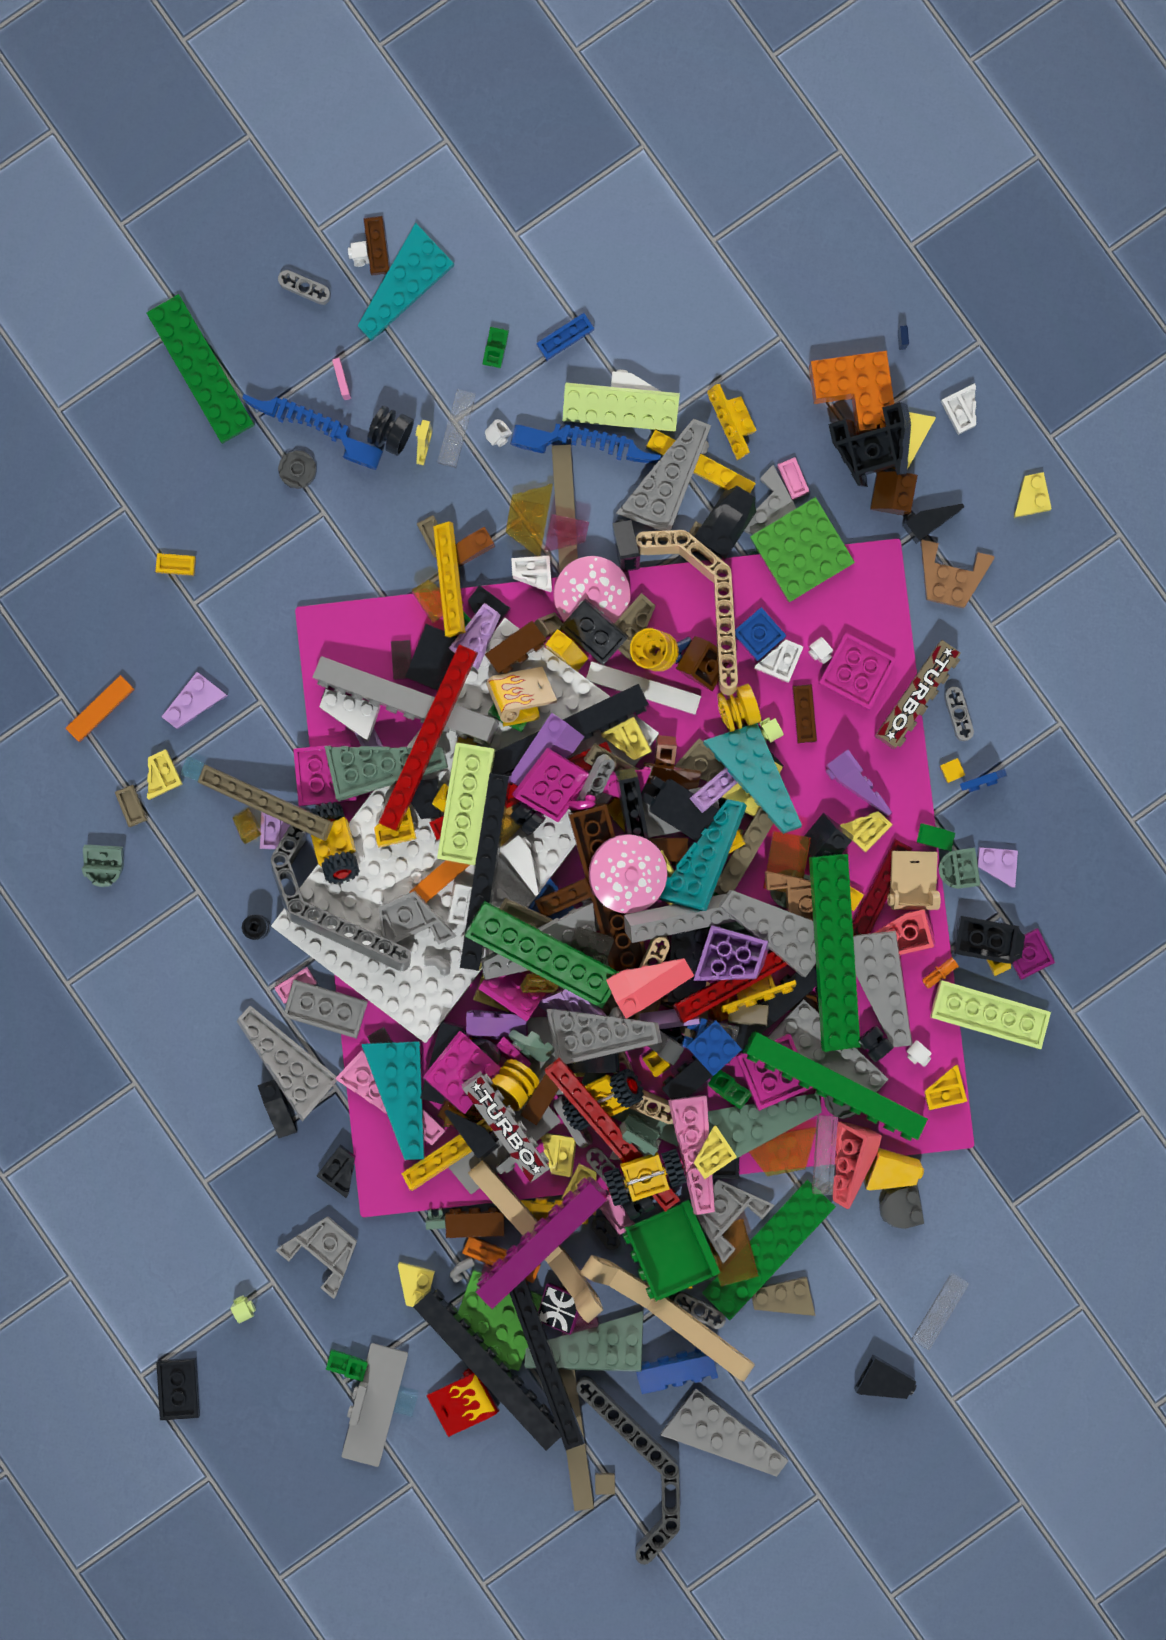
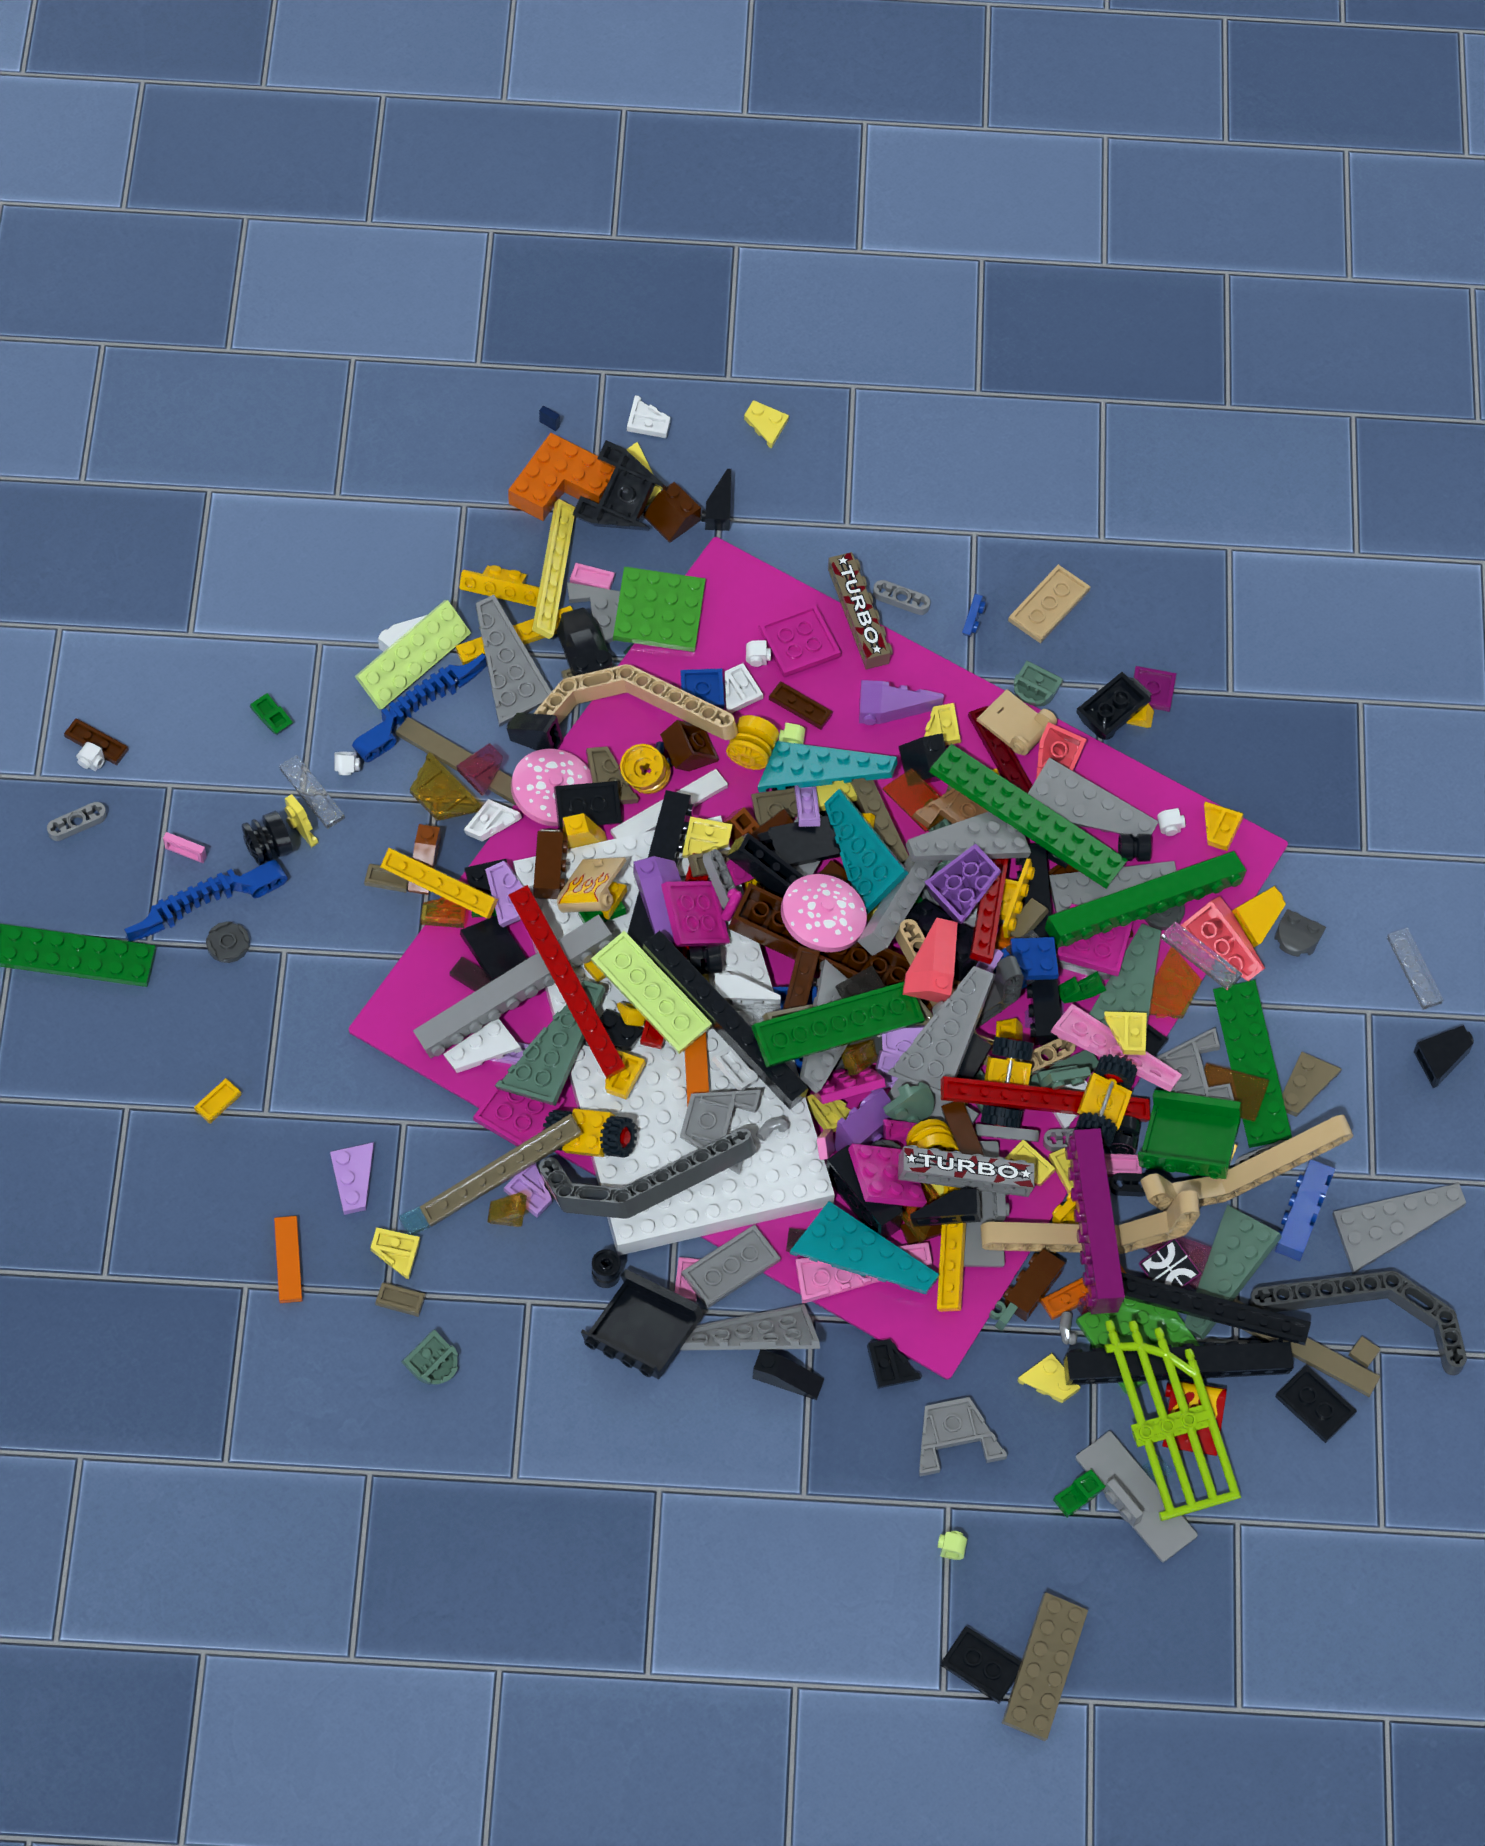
camera: 60 degrees left, 25 degrees down
teal wing [358,223,454,341] -> none
blue plate [536,313,594,361] -> none
green slope [917,823,955,851] -> none
medium nougat wing [920,540,995,608] -> none
orange axle [922,957,959,988] -> none
yellowish green plate [930,980,1051,1049] -> none
yellow tile [939,758,965,783] -> none
lavender wing [977,847,1018,888] -> none
none -> light yellow plate [532,499,575,639]
none -> black panel [581,1269,704,1379]
none -> bright pink tile [817,1129,835,1160]
none -> dark tan plate [1002,1592,1088,1741]
none -> tan tile [1008,564,1091,644]
none -> lime piece [1104,1320,1241,1521]
none -> black tile [1275,1365,1357,1443]

